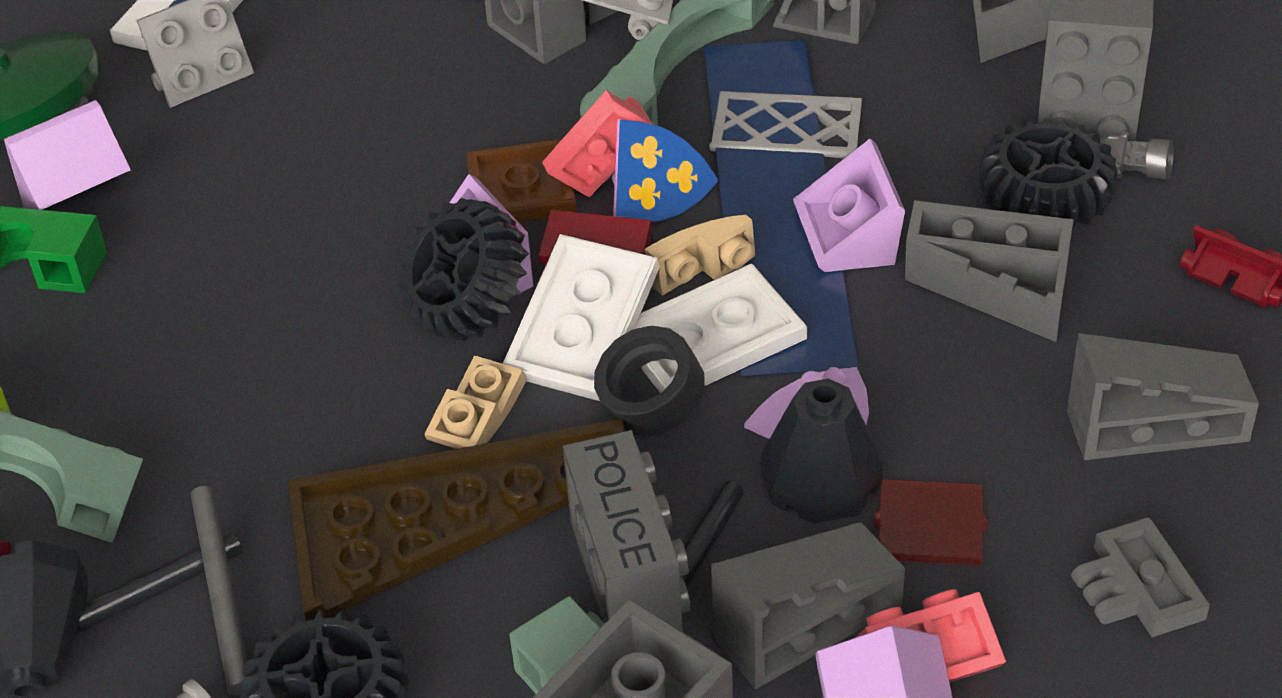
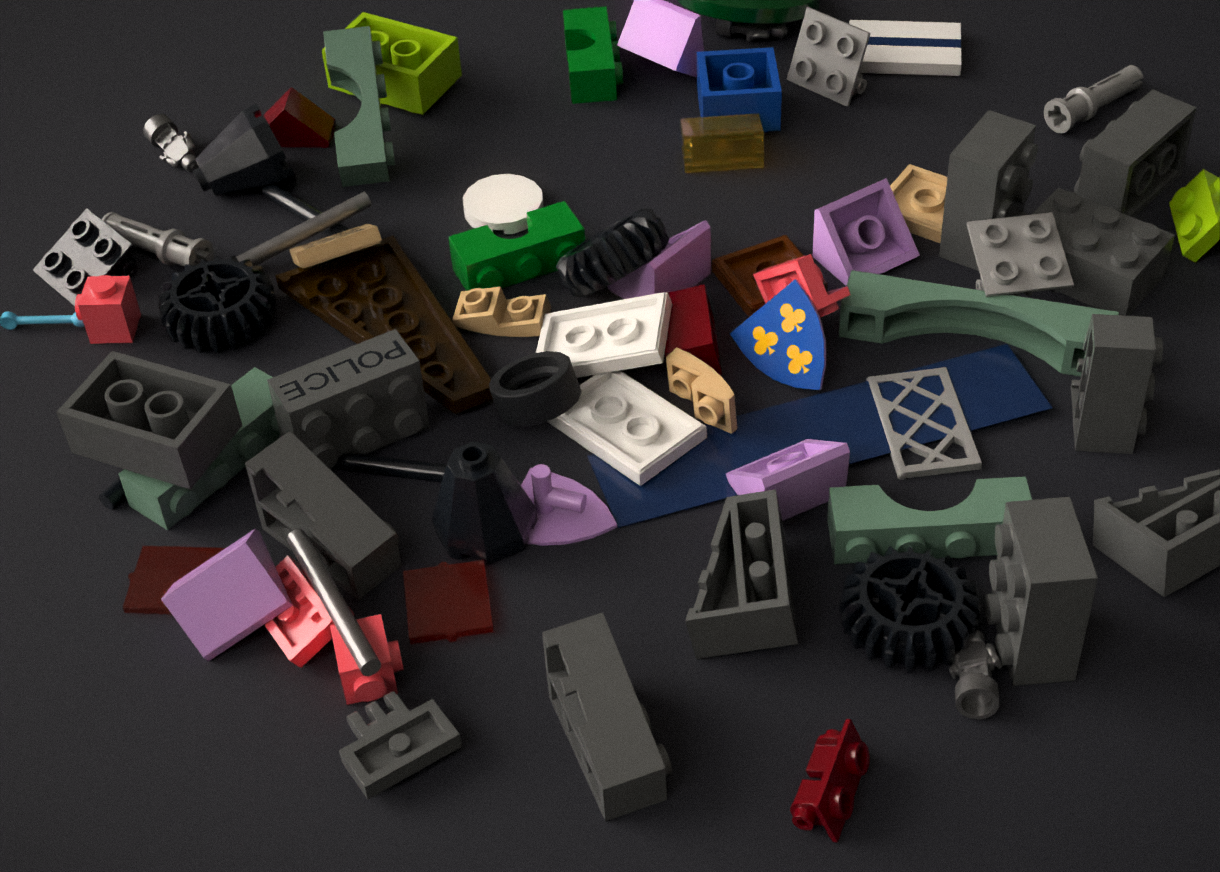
camera: 75 degrees right, 0 degrees up
none -> flat silver bar [287,529,381,676]
none -> tan tile [289,224,382,268]
none -> coral brick [330,614,404,705]
none -> green arch [448,201,585,291]
none -> white tile [463,174,543,234]
none -> clear yellow hinge [680,113,764,173]
none -> blue brick [697,47,782,136]
none -> lavender slope [812,178,920,286]
none -> sand green arch [827,476,1032,564]
none -> tan tile [890,164,947,243]

